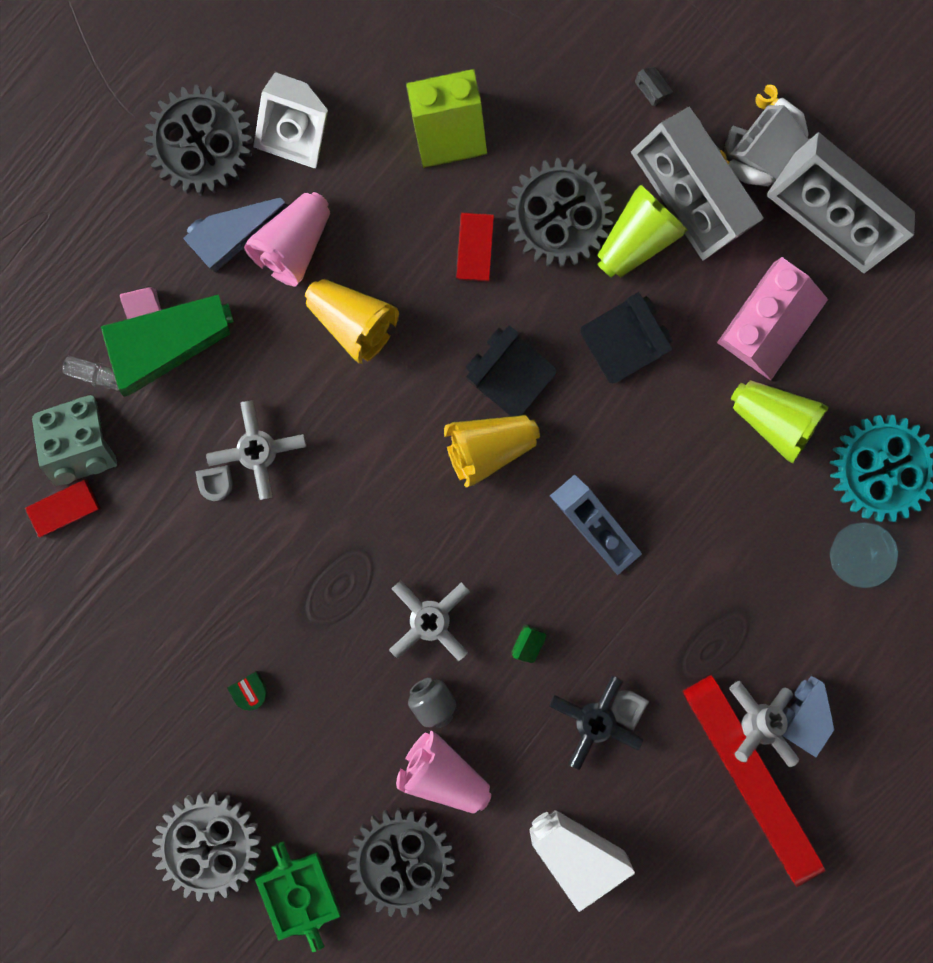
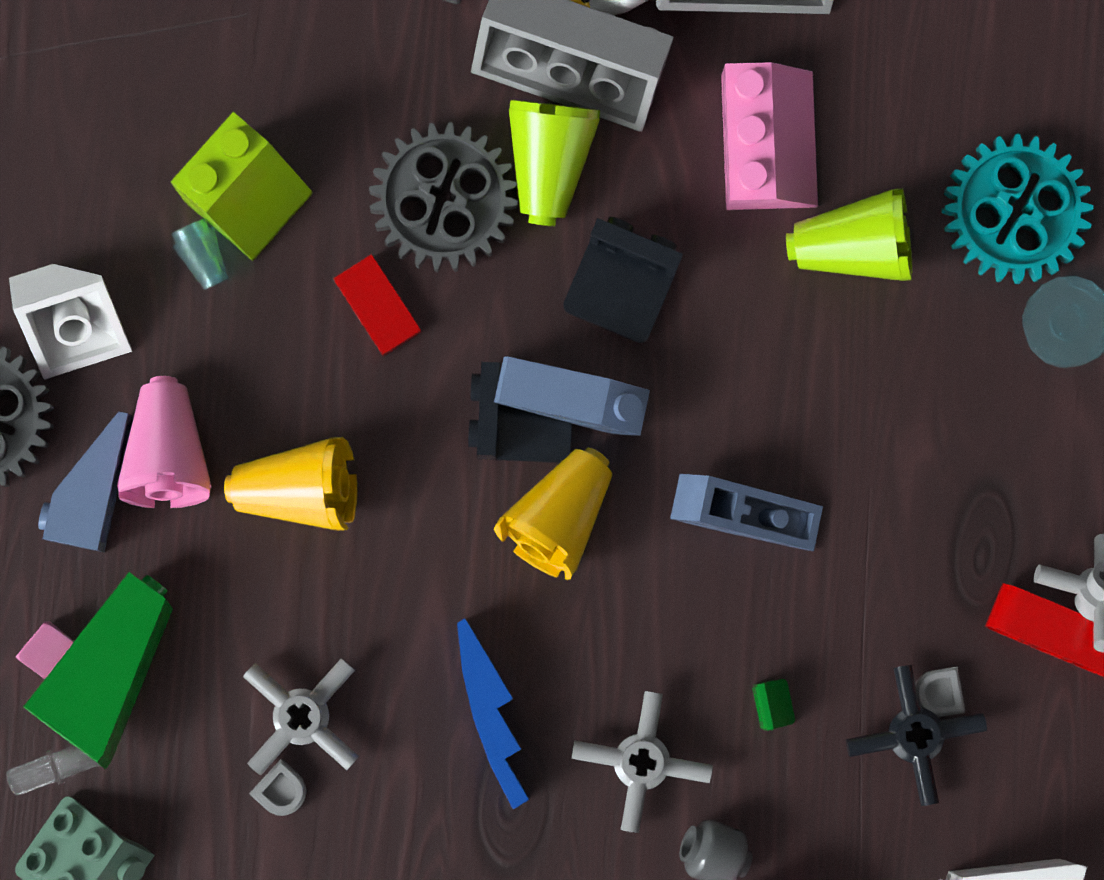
camera: 45 degrees left, 5 degrees down
none -> clear light blue cone [172,218,228,290]
none -> blue slope [457,619,529,809]
none -> sand blue slope [494,357,650,435]

